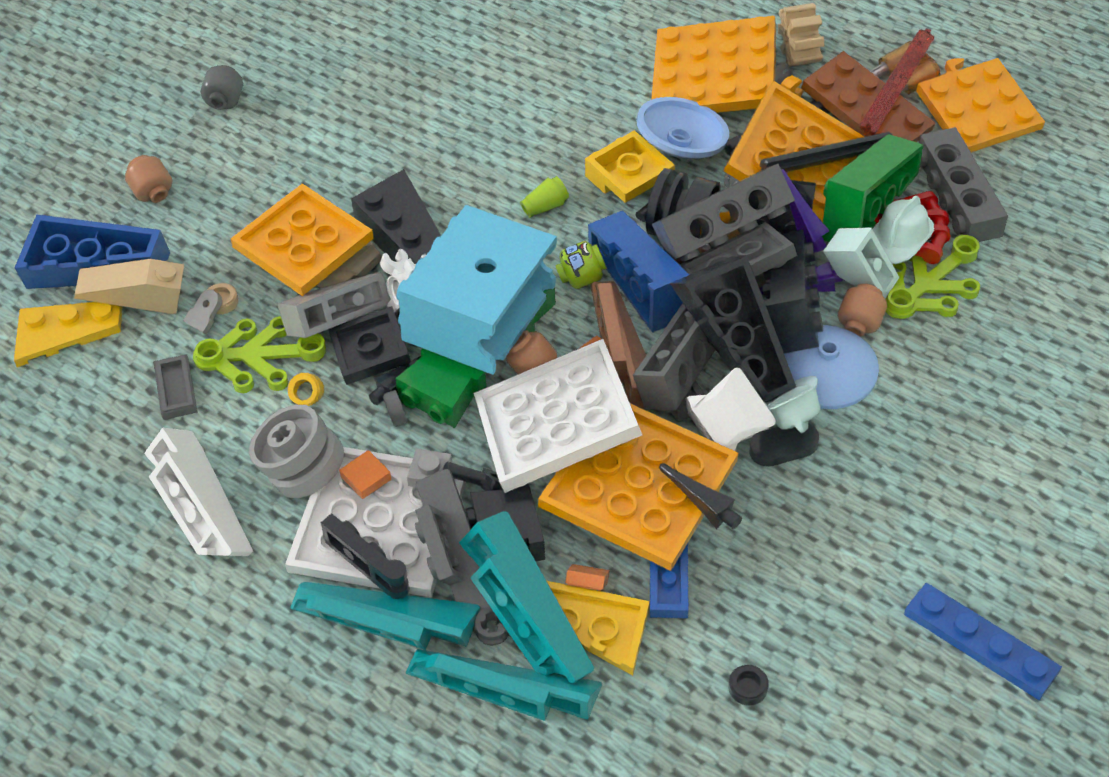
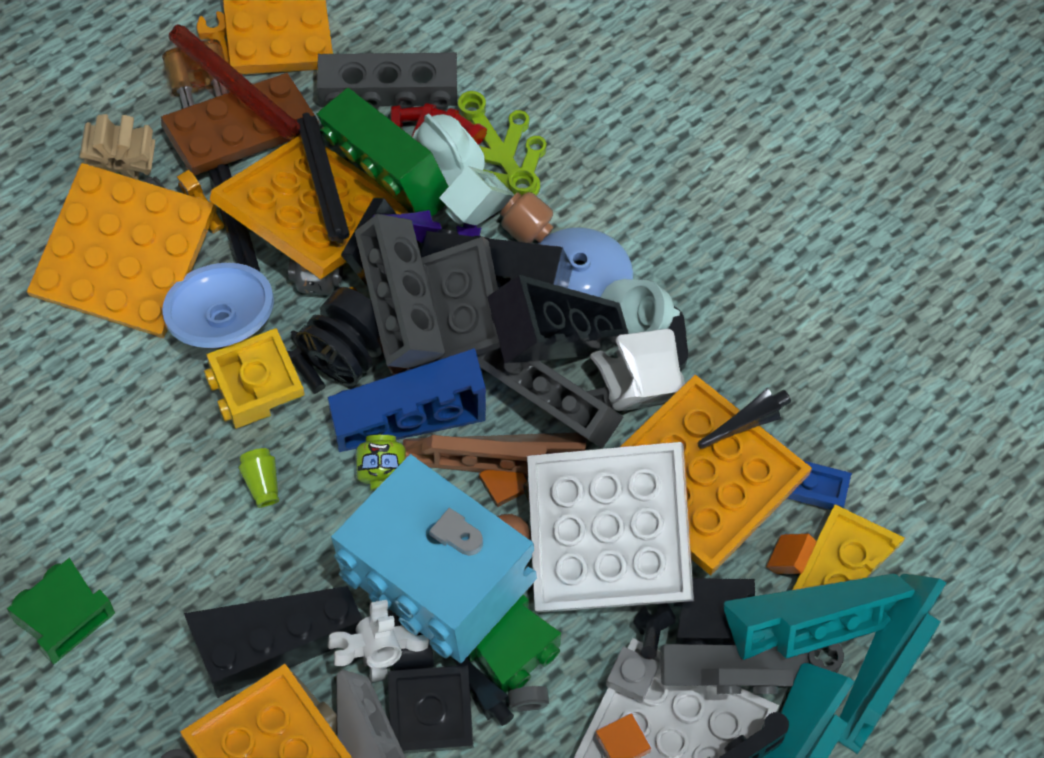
camera: 80 degrees left, 10 degrees up
black tile [728,665,769,706] -> none
blue plate [904,582,1062,701] -> none
none -> green hips [7,557,115,665]
none -> light grey piece [429,508,483,556]

